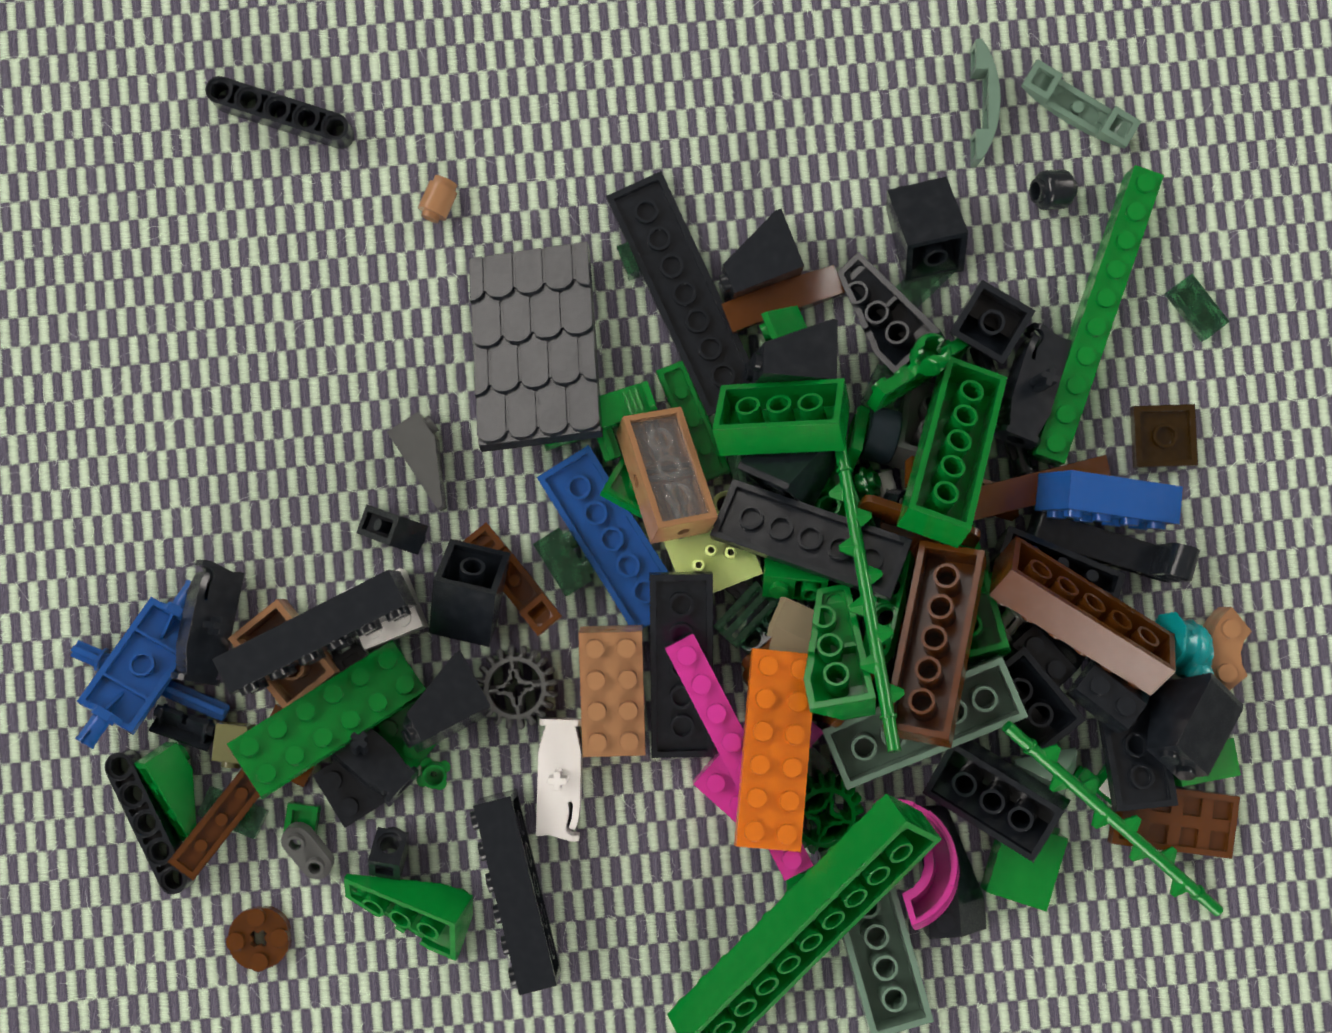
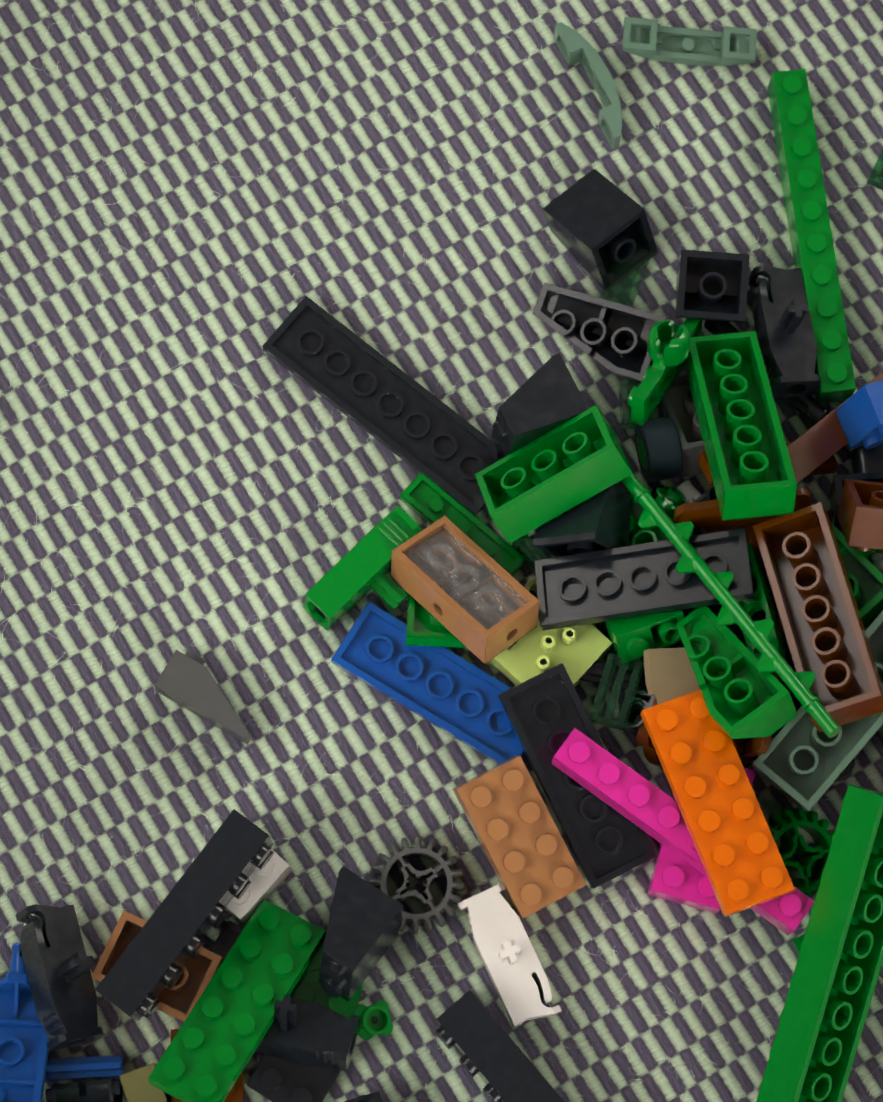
camera: 30 degrees left, 10 degrees down
black slope [356,504,429,555] -> none
medium nougat brick [418,175,457,223] -> none
black slope [429,539,511,647] -> none
reddish brown slope [462,522,563,636] -> none
piece [469,241,603,452] -> none
clear green brick [533,528,595,597] -> none
clear green tile [616,242,640,281] -> none
black slope [718,209,804,300] -> none
reddish brown slope [721,265,845,334] -> none
green slope [759,305,807,341] -> none
green tile [846,405,870,470] -> none
black head [1029,169,1078,210] -> none

